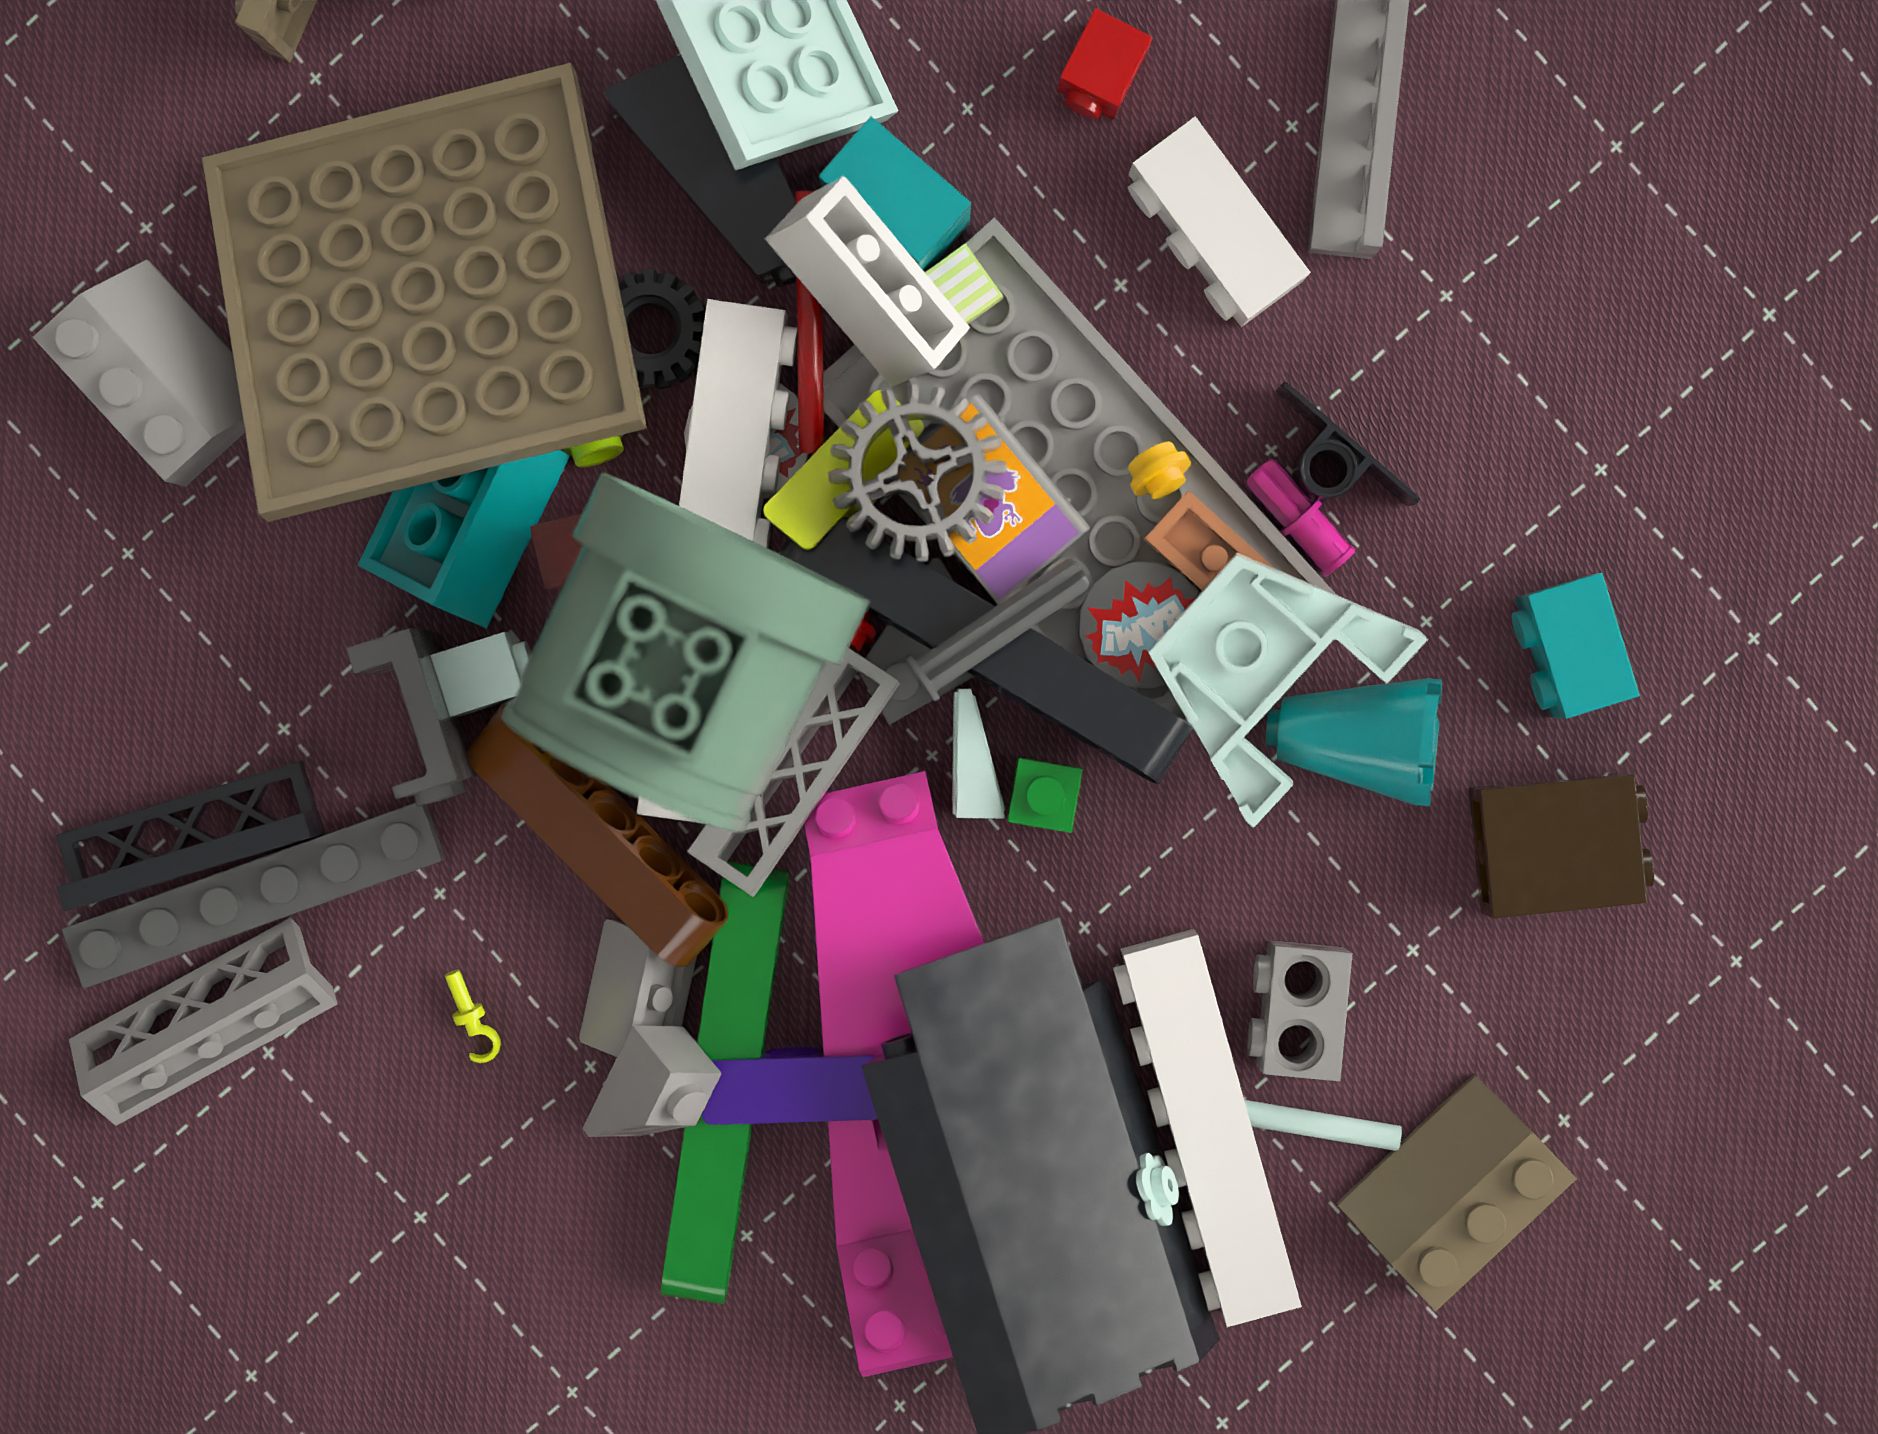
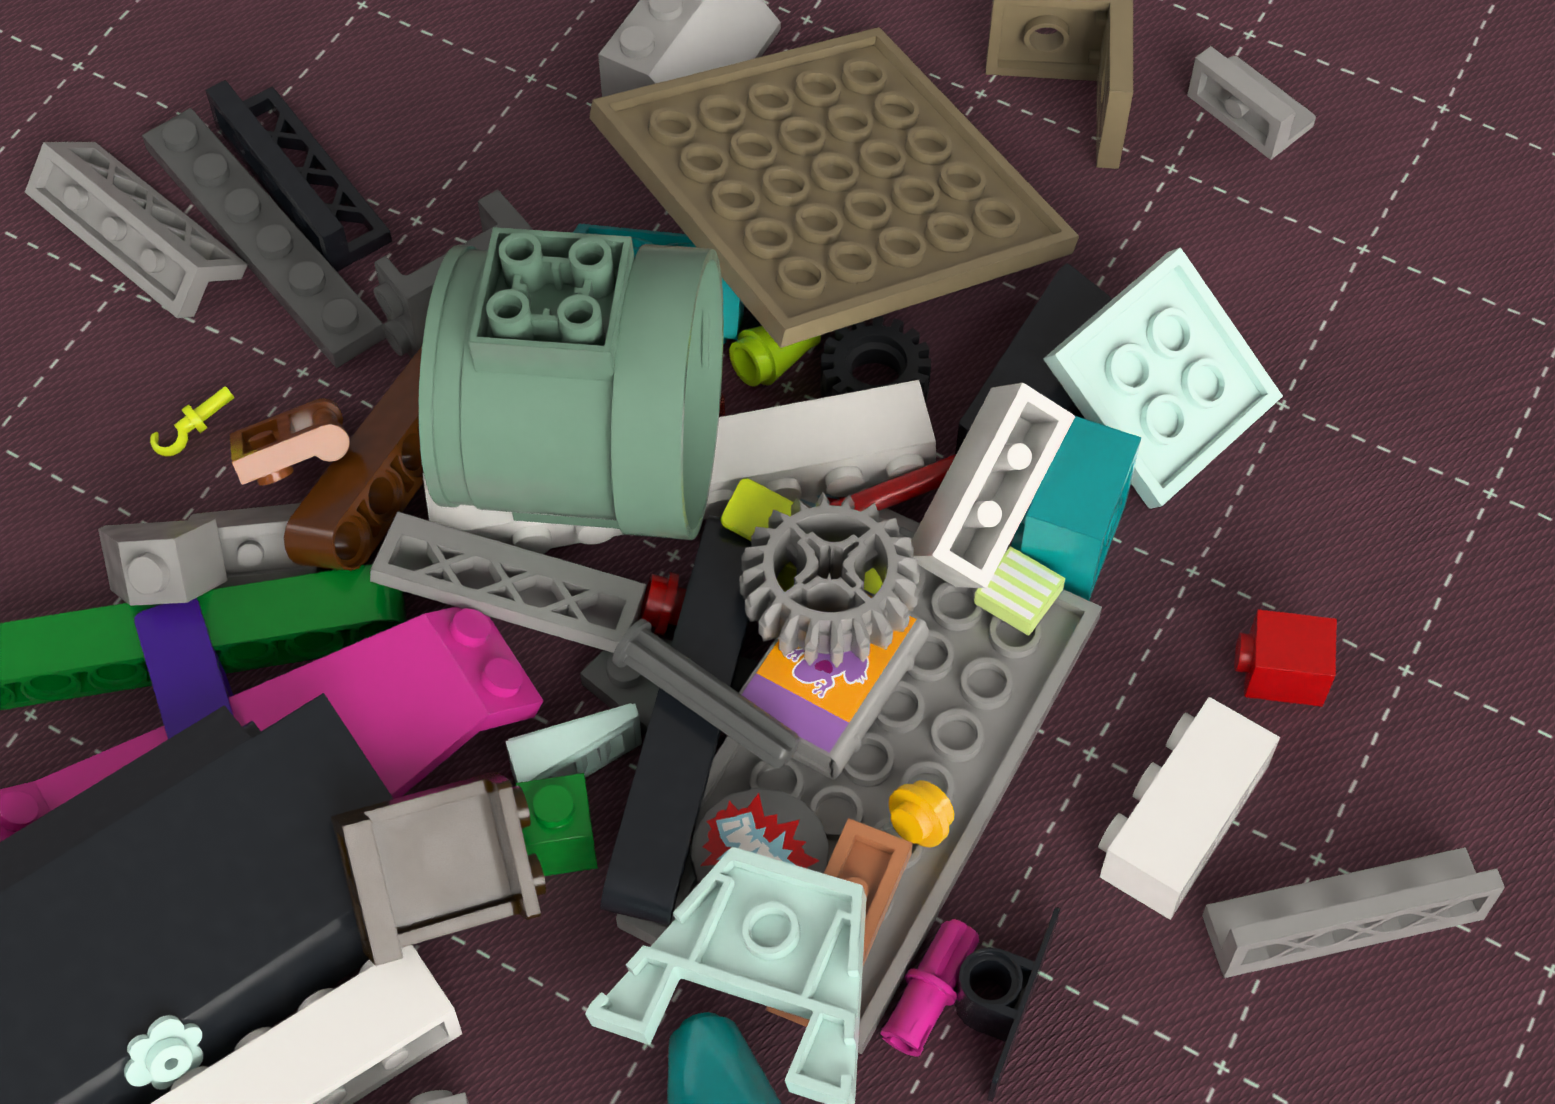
camera: 70 degrees right, 30 degrees down
none -> plate [230,398,350,485]
none -> panel [331,771,546,966]

